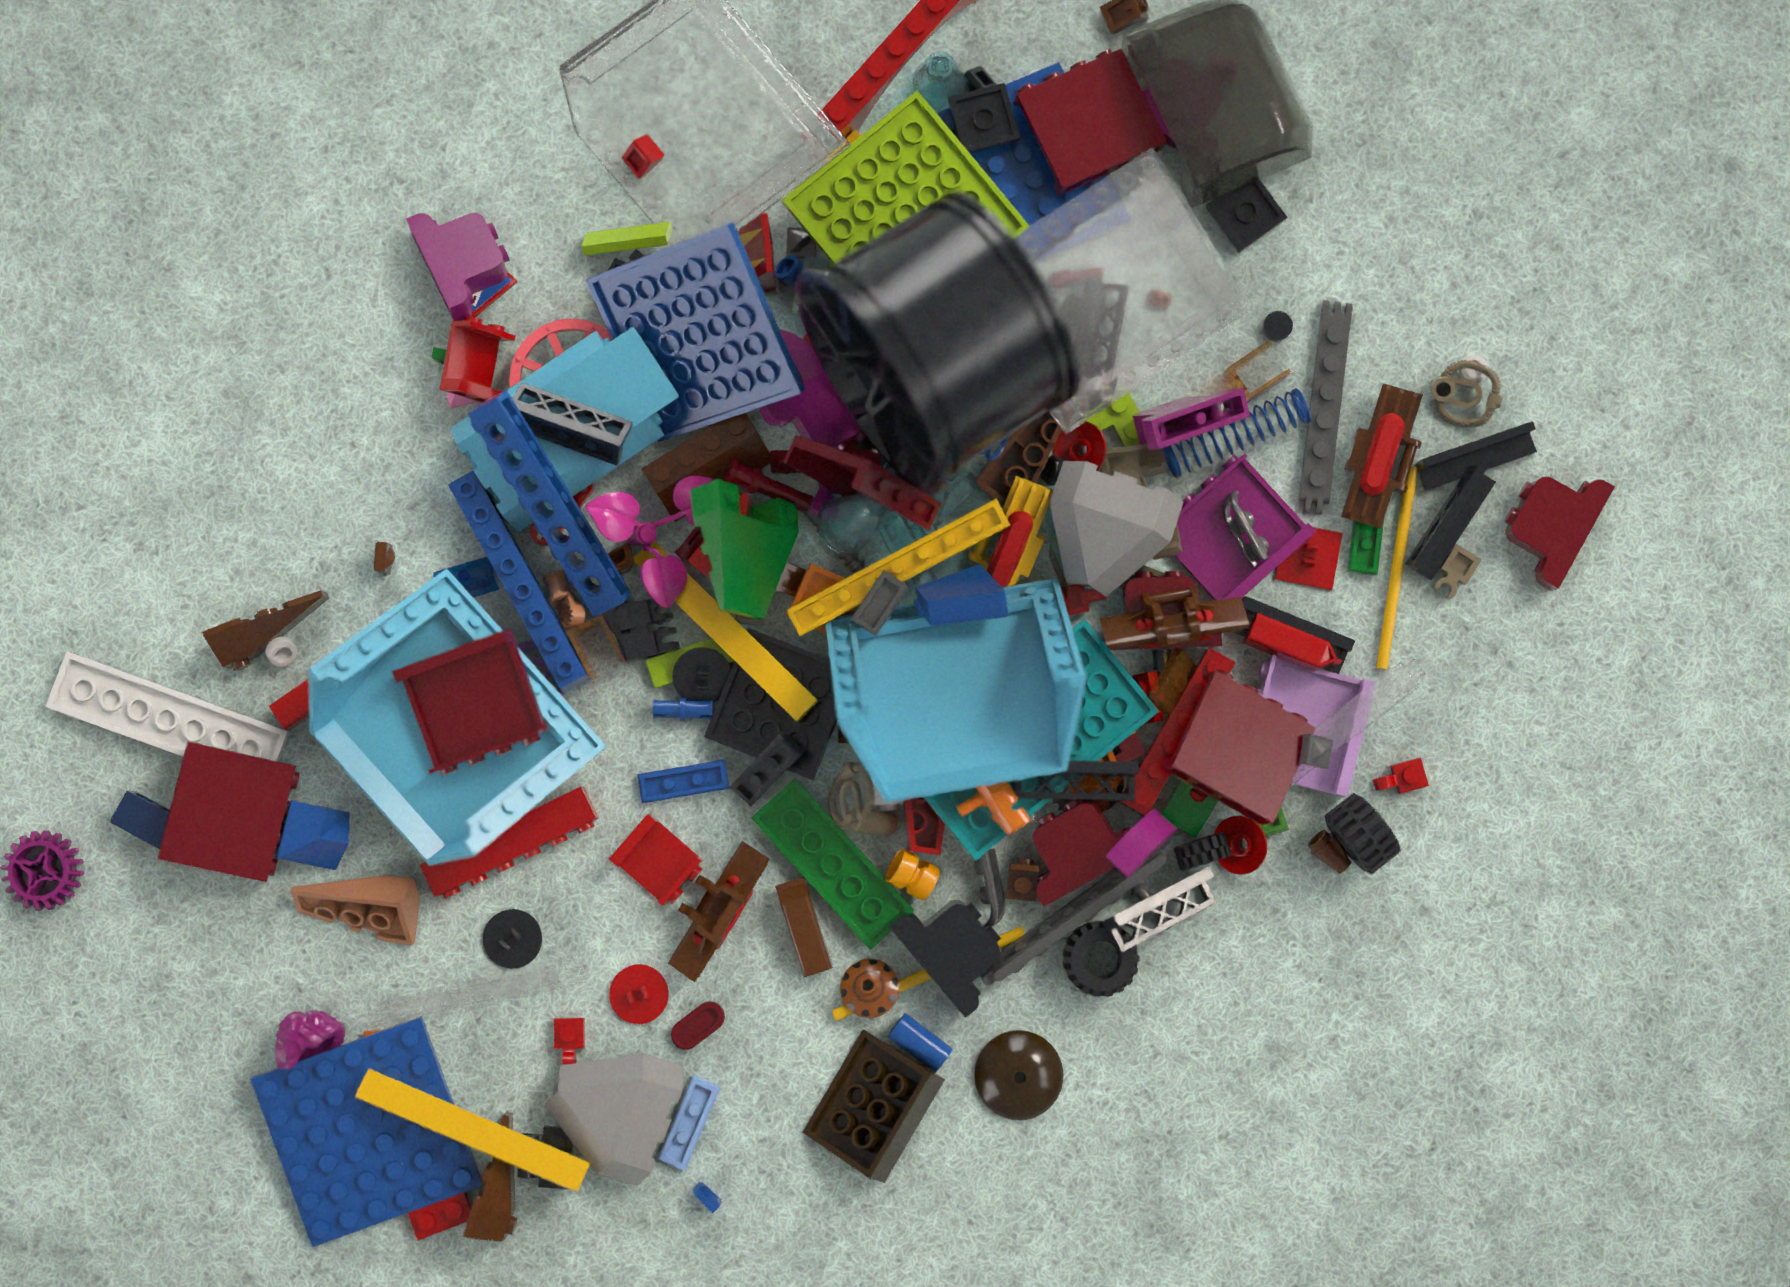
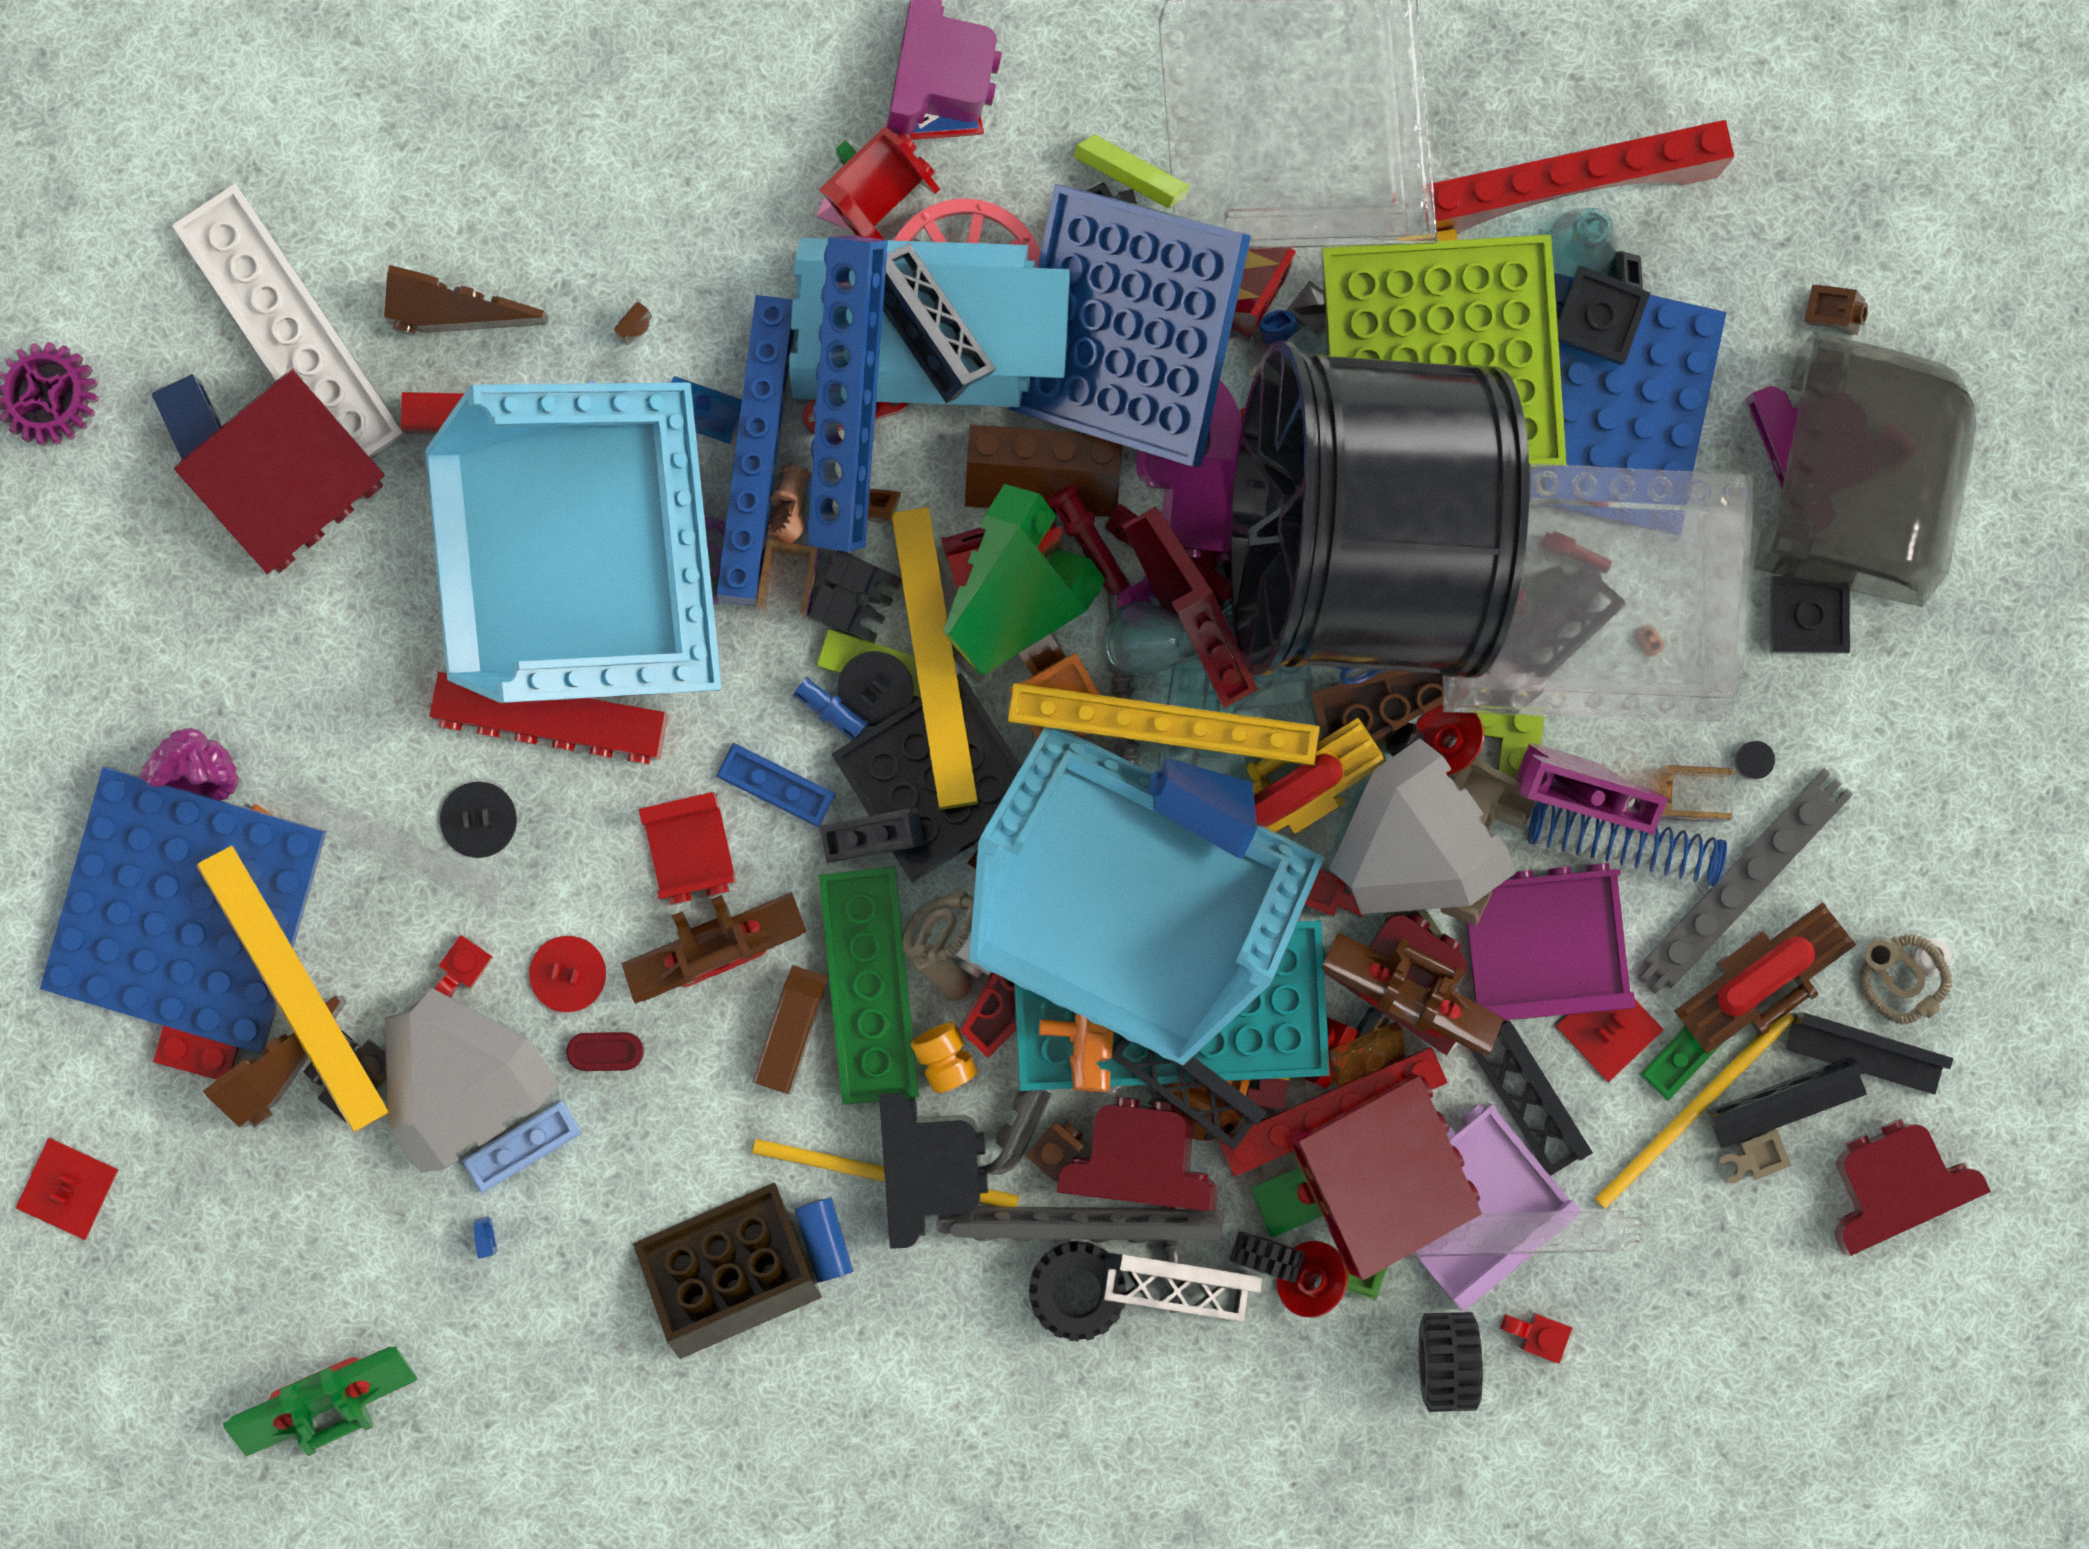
camera: 35 degrees right, 0 degrees up
white tile [265,637,297,667] -> none
blue slope [277,800,350,870] -> none
nougat wedge [291,875,420,945] -> none
dark red panel [392,628,548,776] -> none
dark pink plant [585,476,714,608] -> none
red slope [621,135,665,180] -> none
dark orange dish [840,959,899,1018] -> none
dark grey tile [851,570,909,636] -> none
dark brown dish [974,1030,1064,1120] -> none
dark red panel [1013,48,1167,196] -> none
reddish brown sticker [1049,544,1068,600] -> none
magenta arch [1106,809,1178,879] -> none
dark grey piece [1223,490,1270,568] -> none
red piece [1243,613,1342,672] -> none
dark grey tile [1299,734,1333,769] -> none
reddish brown cone [1308,830,1351,874] -> none

